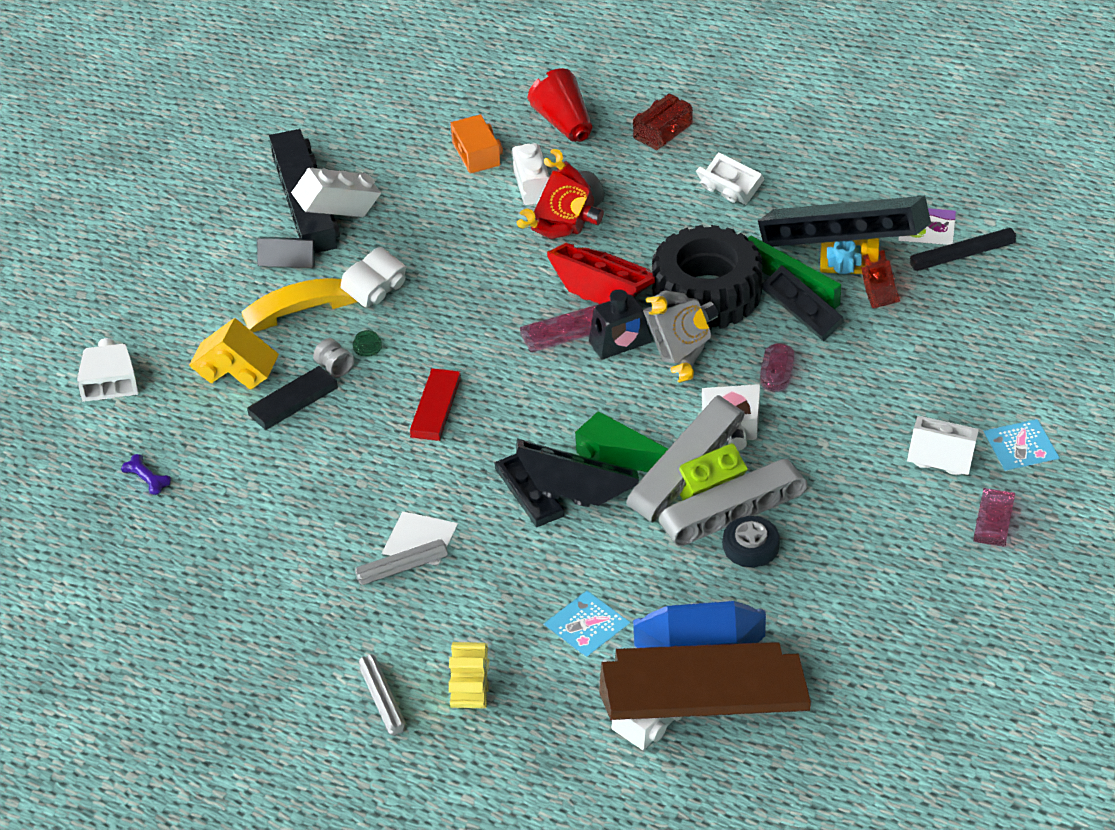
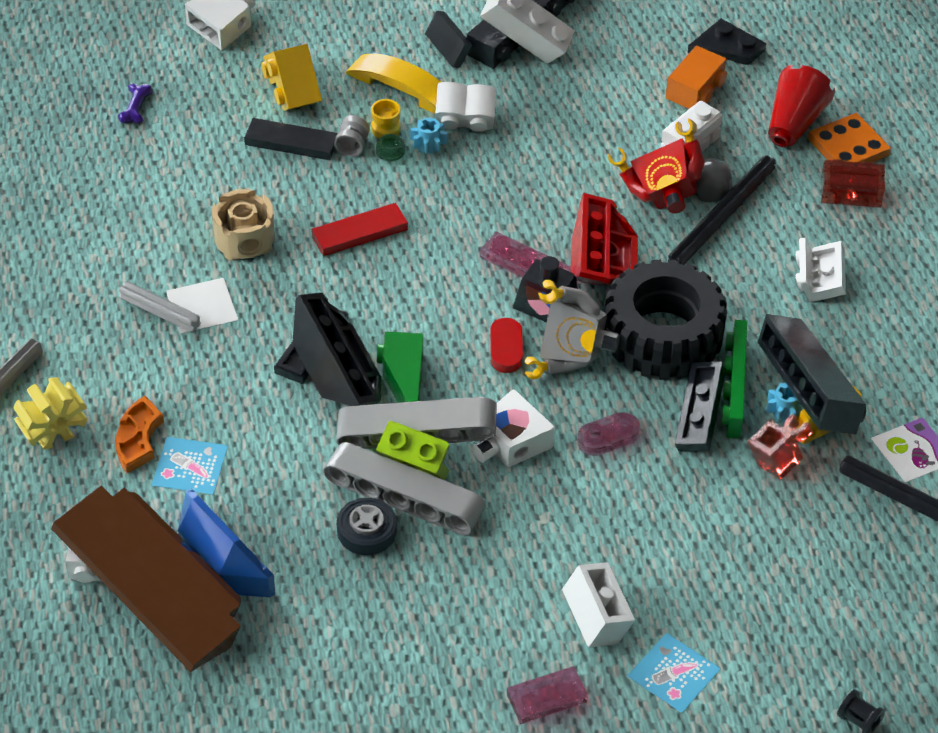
camera: 50 degrees right, 5 degrees up
none -> orange tile [115,396,164,473]
none -> tan brick [212,189,275,260]
none -> yellow wheel [371,99,401,140]
none -> medium azure gear [410,118,447,154]
none -> red tile [490,318,523,373]
none -> black axle [668,155,776,265]
none -> black wing [687,18,766,65]
none -> orange tile [808,112,891,175]

